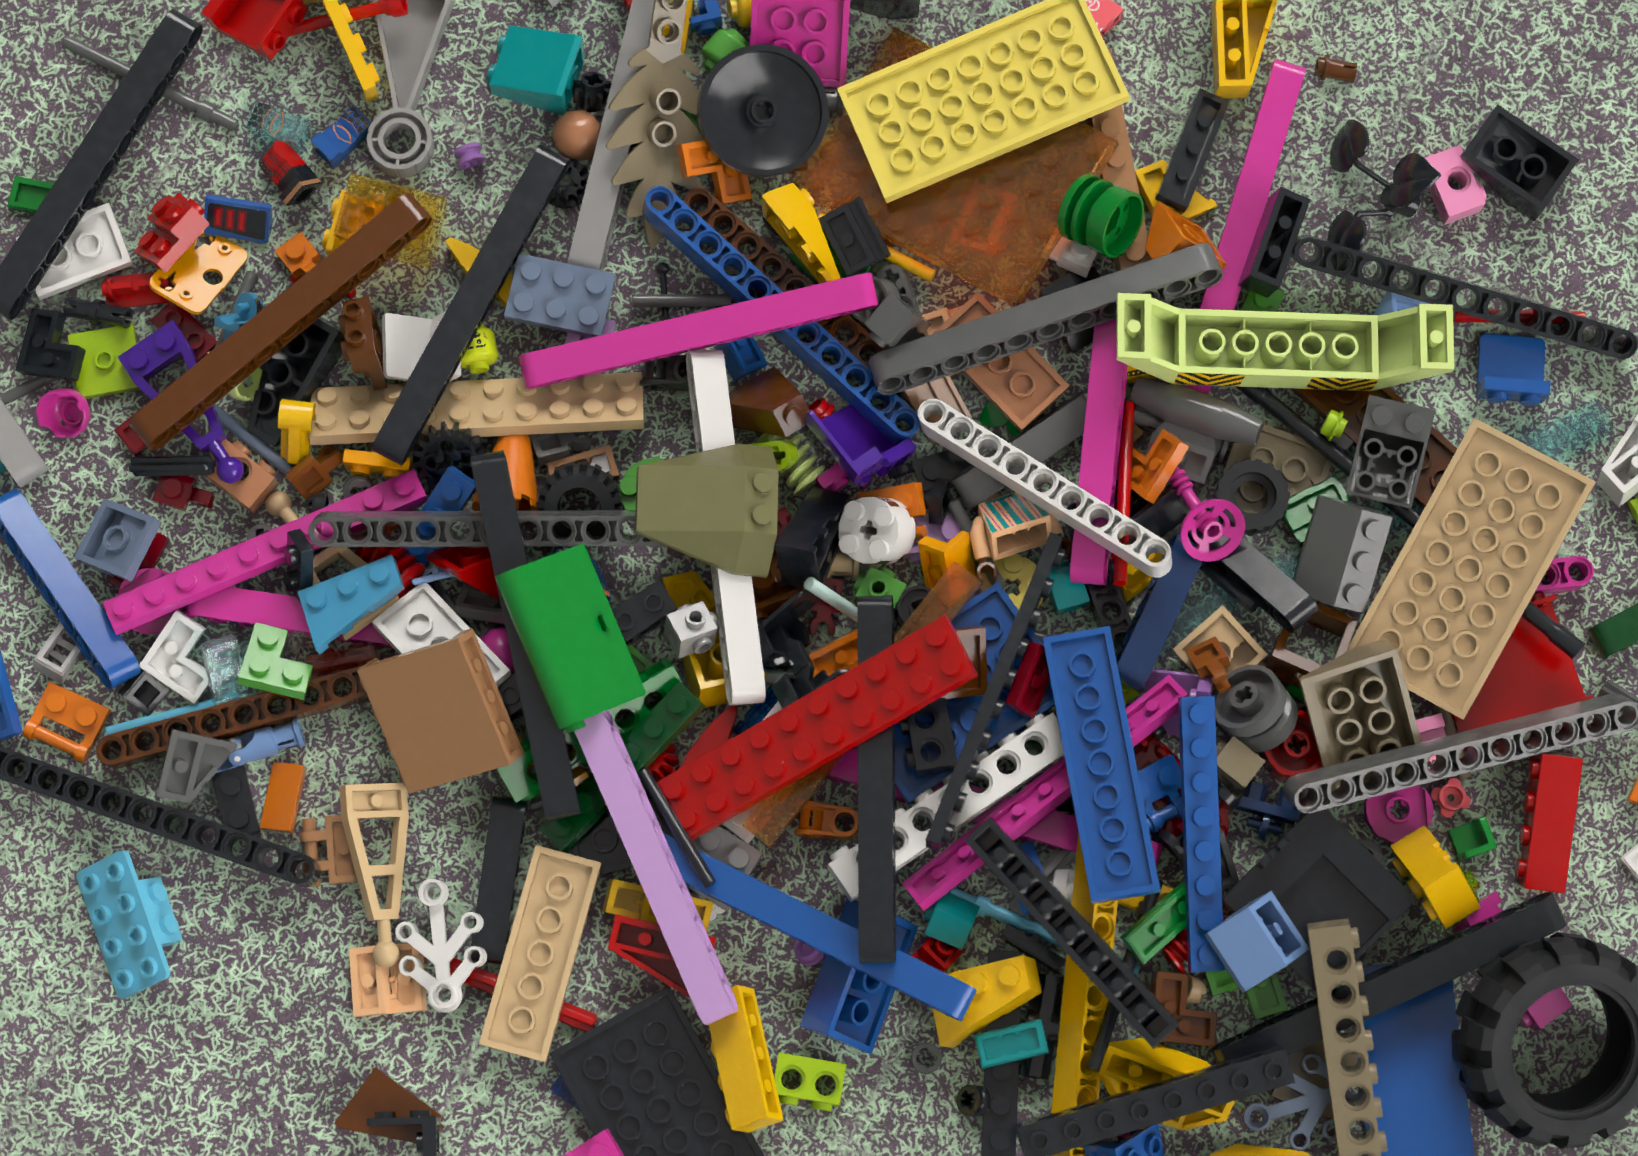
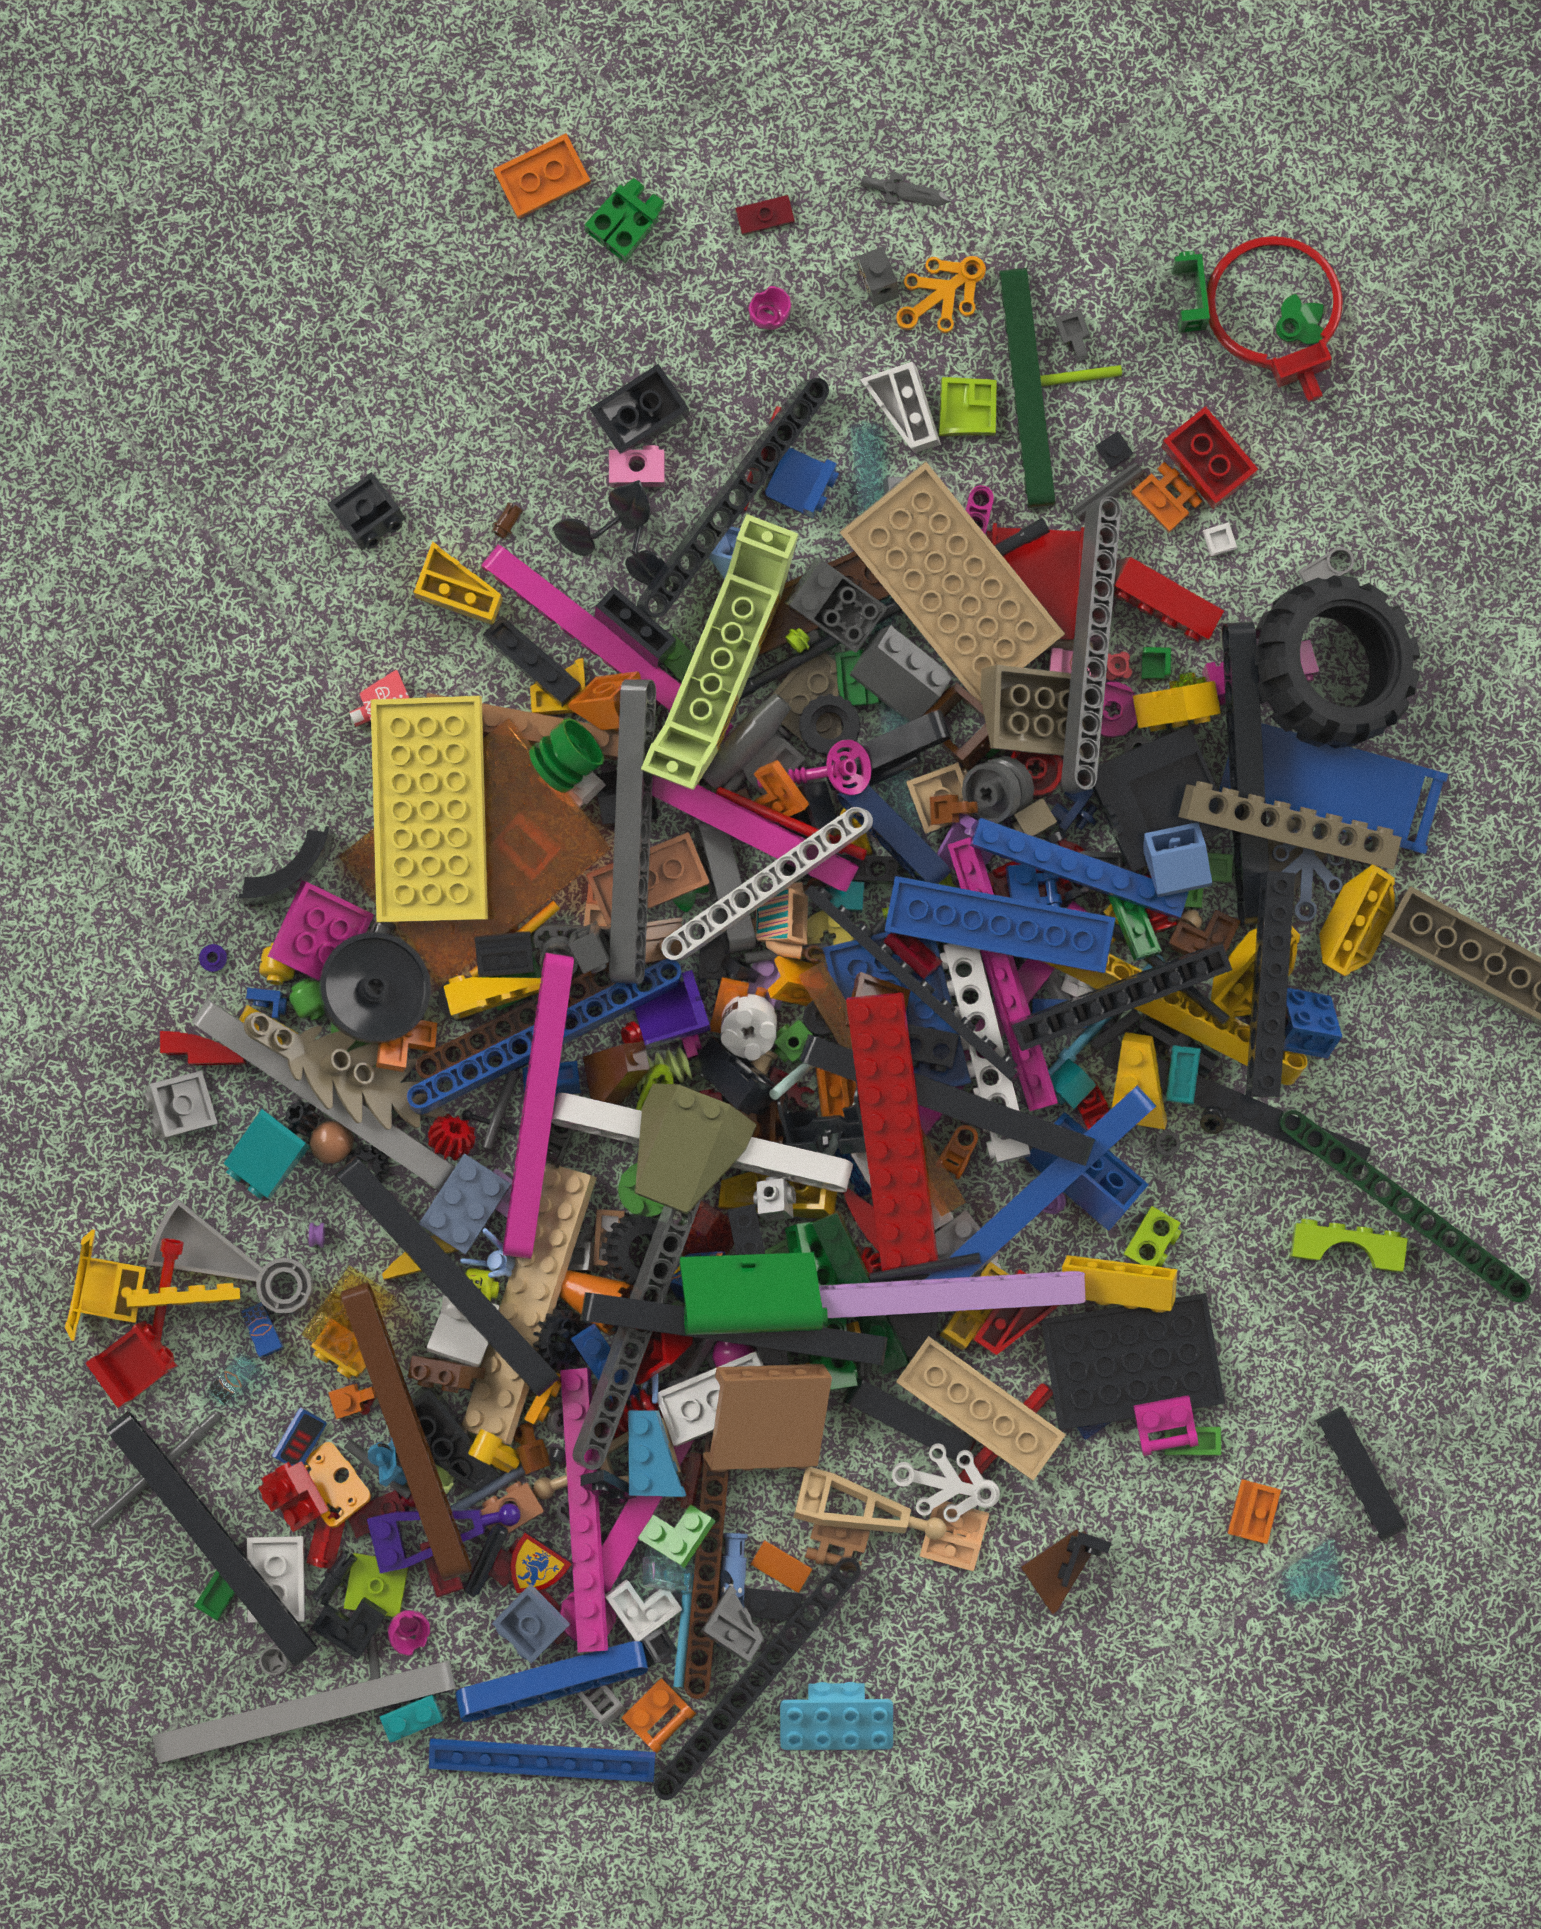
camera: 60 degrees left, 5 degrees up
leg [259,141,322,206] -> none
none -> red gear [428,1113,476,1161]
none -> light blue plant [460,1228,515,1278]
none -> shield [511,1531,573,1593]
none -> clear red slope [681,1200,734,1257]

